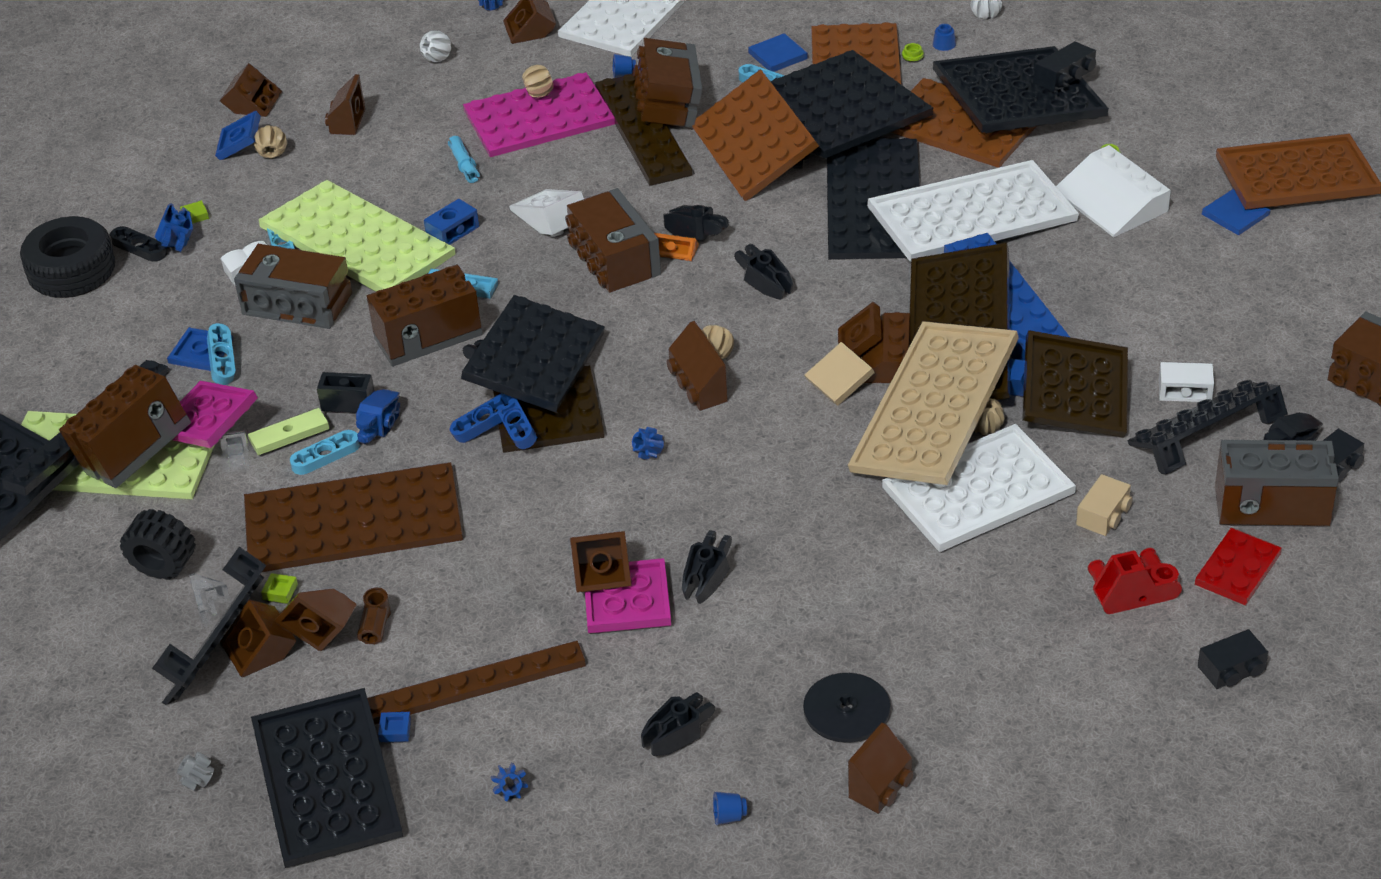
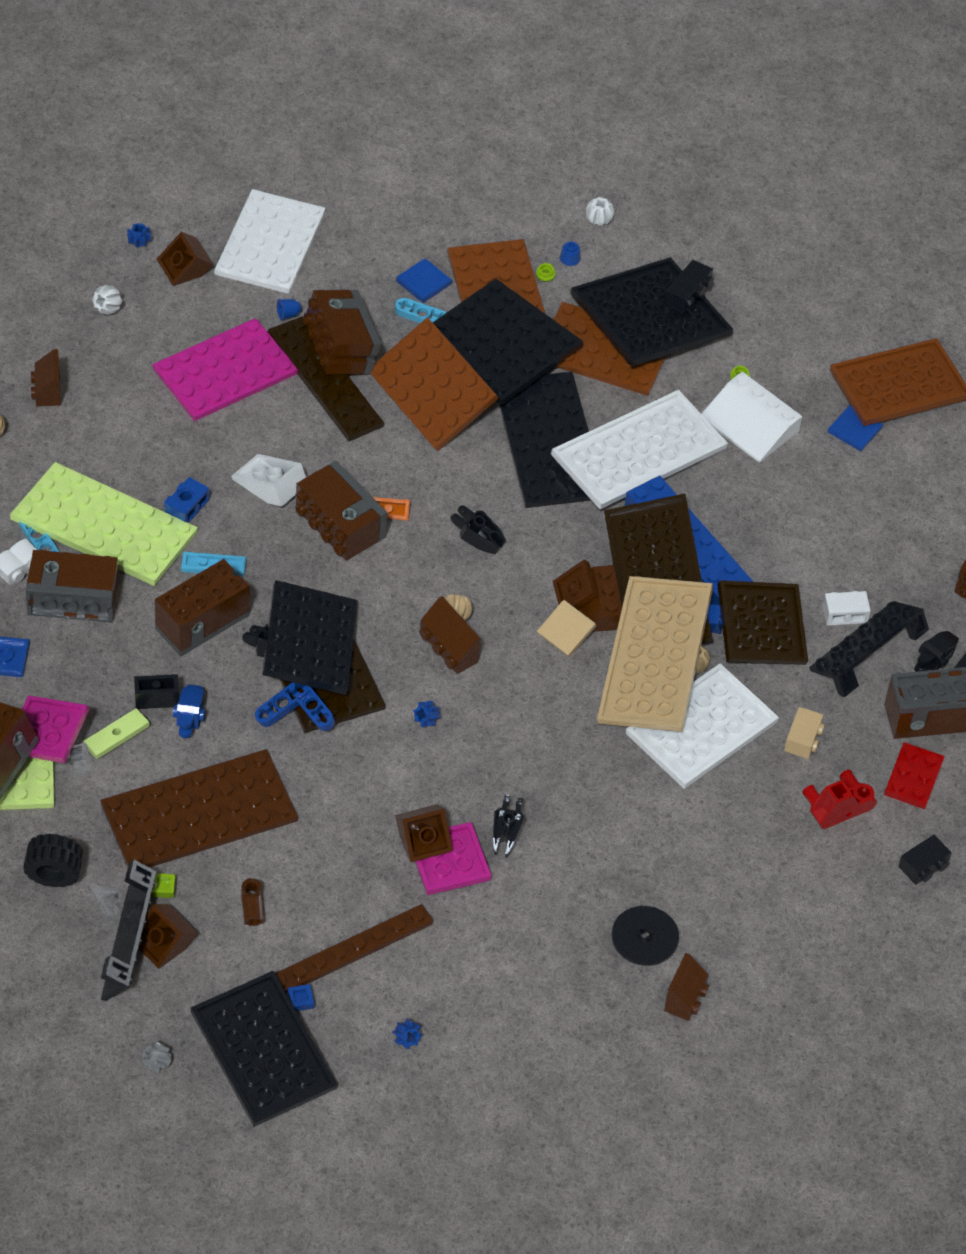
camera: 20 degrees left, 10 degrees up
medium azure beam [207,323,236,385] -> none
reddish brown slope [274,588,357,651] -> none
medium azure beam [290,430,360,475] -> none
medium azure pin [448,136,480,183] -> none
tan piece [522,65,553,98] -> none
black hinge [641,692,716,756] -> none
black hinge [663,205,729,241] -> none
blue hat [713,792,747,825] -> none

